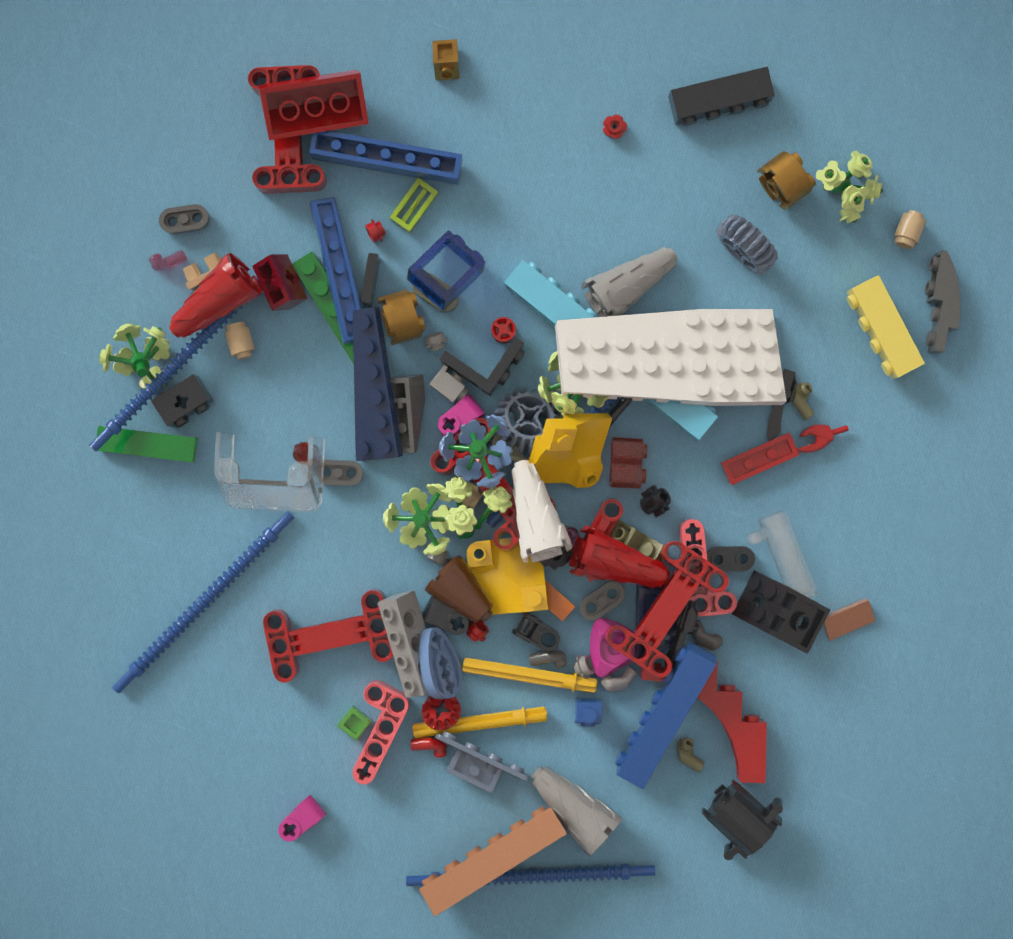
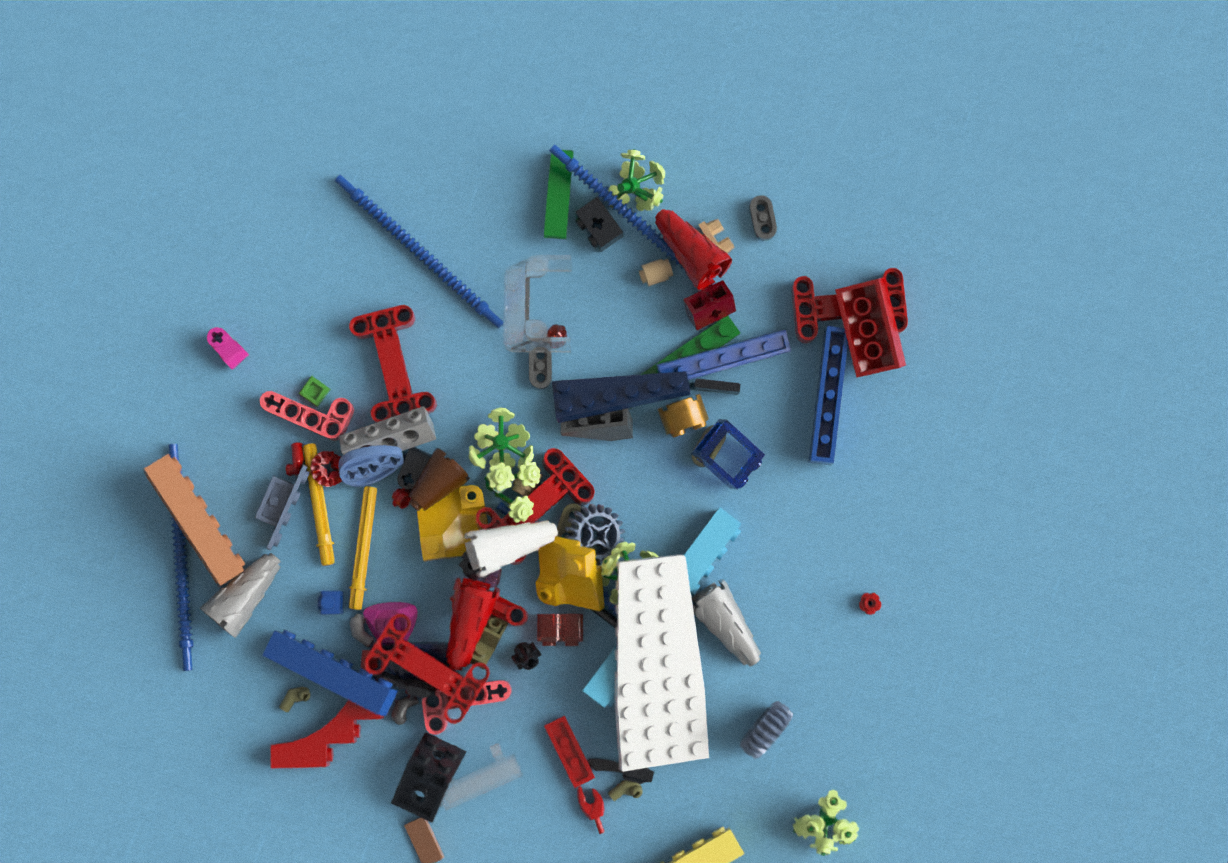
camera: 85 degrees right, 5 degrees down
clear pink arm [149,250,187,271] -> none
red plate [365,219,386,243] -> none
lime tile [389,177,439,233] -> none
light grey plate [424,331,448,351] -> none
light grey plate [427,550,451,566] -> none
light grey brick [429,364,469,404] -> none
pearl gold bracket [432,39,460,80] -> none
dark pink piece [438,394,486,437] -> none
black bracket [439,337,525,396] -> none
medium blue plant [439,415,513,488] -> none
red wheel [491,317,516,343] -> none
black piece [512,612,560,651] -> none
dark grey arm [529,650,567,668] -> none
orange piece [545,580,575,622] -> none
light grey plate [574,655,595,679] -> none
dark grey plate [579,581,625,621] -> none
black brick [668,66,775,126] -> none
black container [701,780,783,860] -> none
black plate [707,546,755,572] -> none
pearl gold brick [757,151,816,210] -> none

